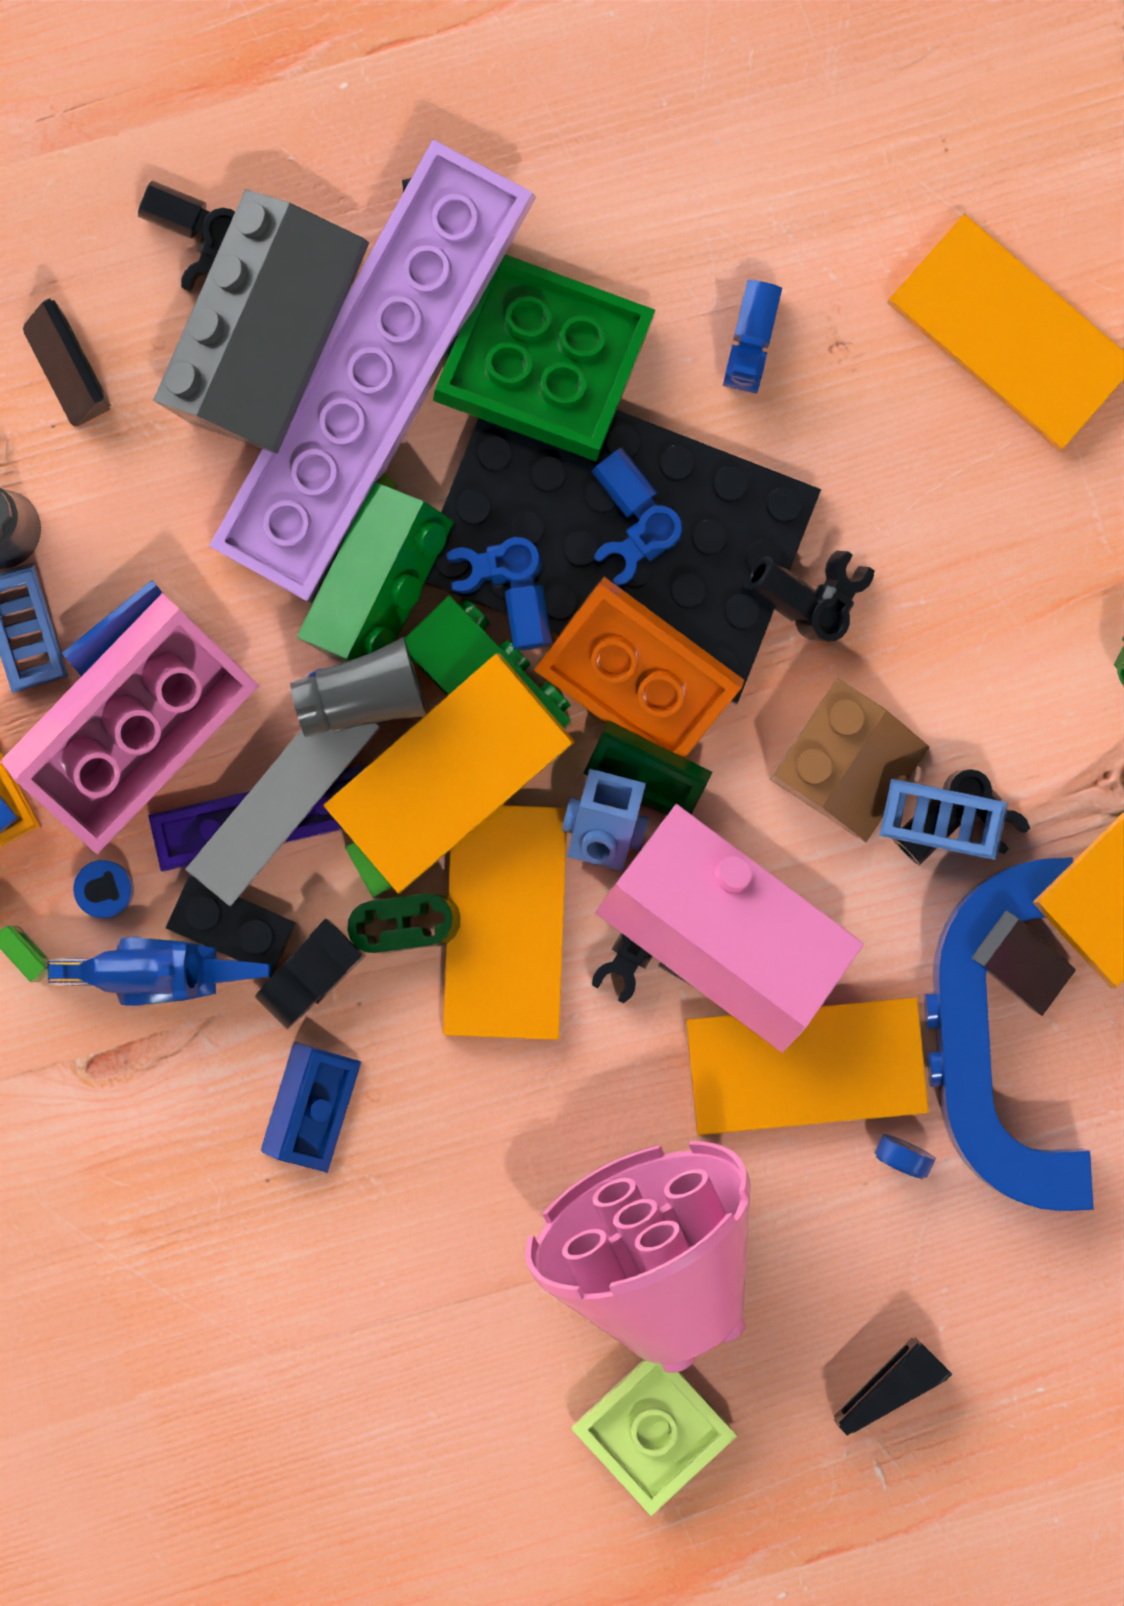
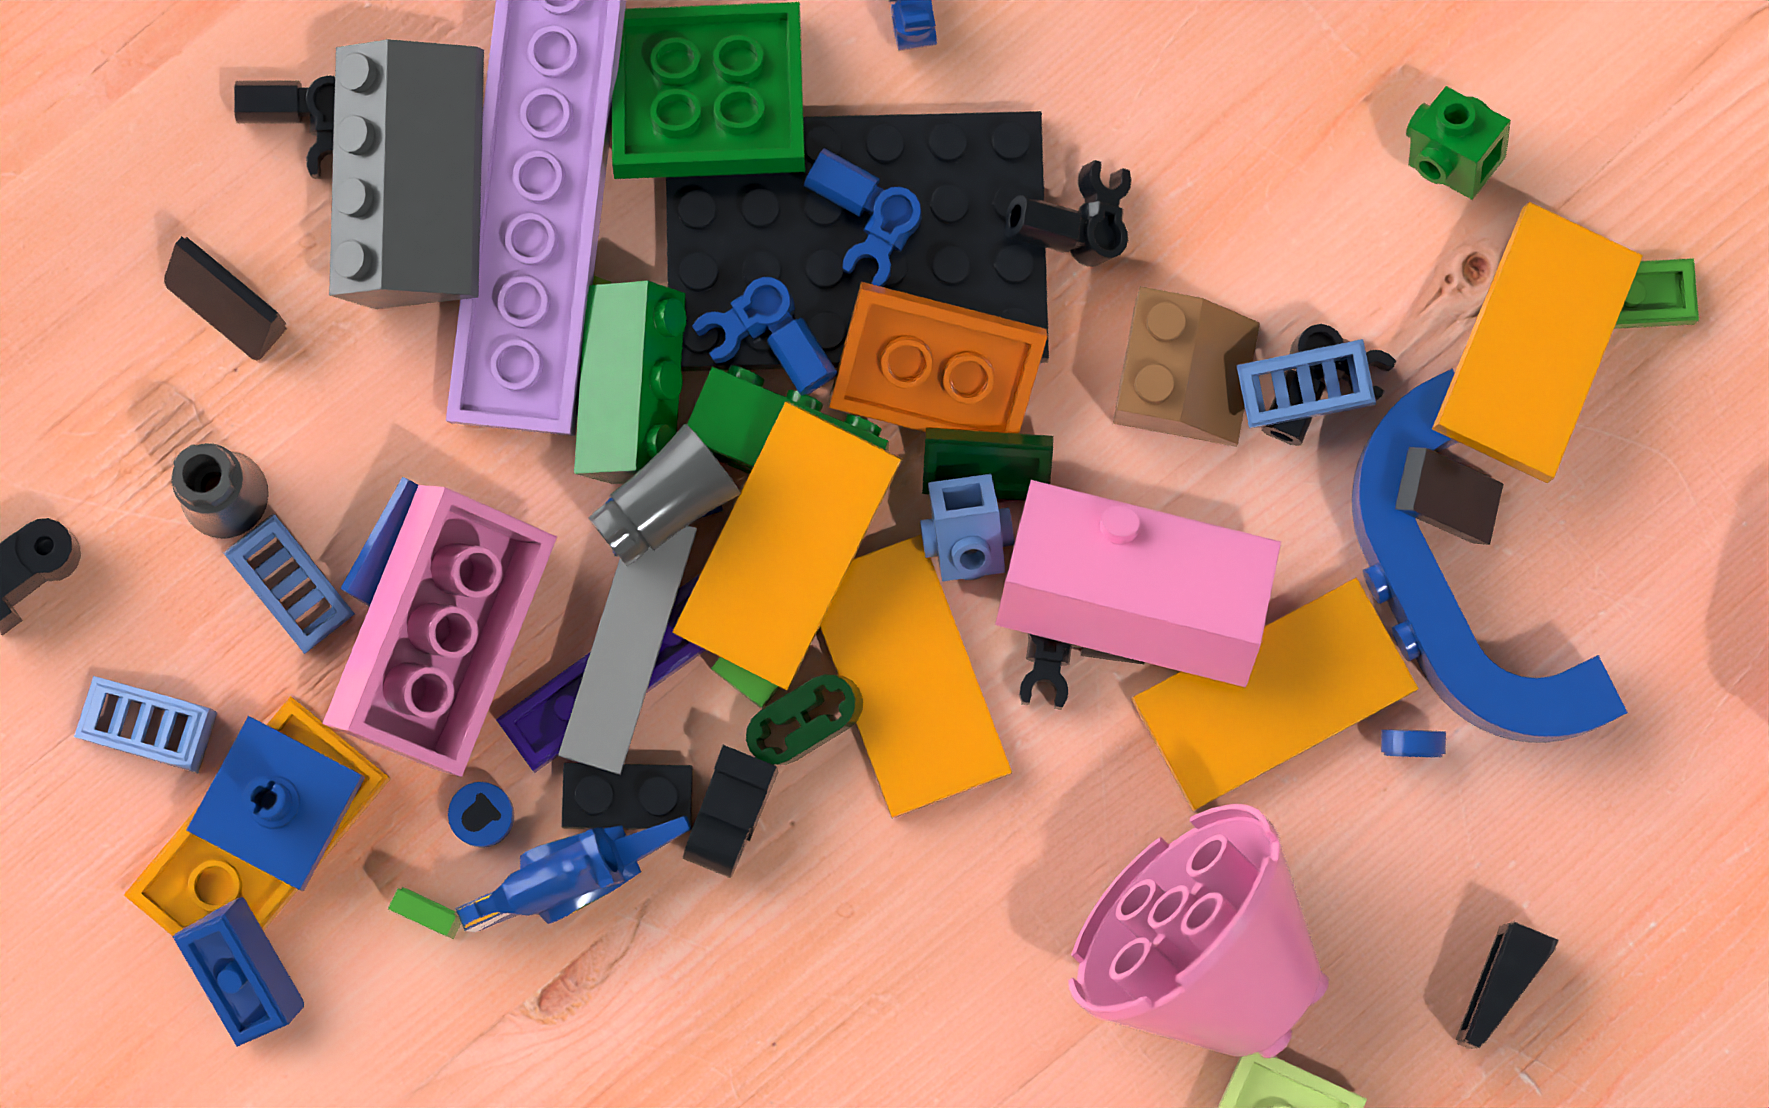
camera: 25 degrees left, 5 degrees down
blue slope [261,1042,361,1173] -> none

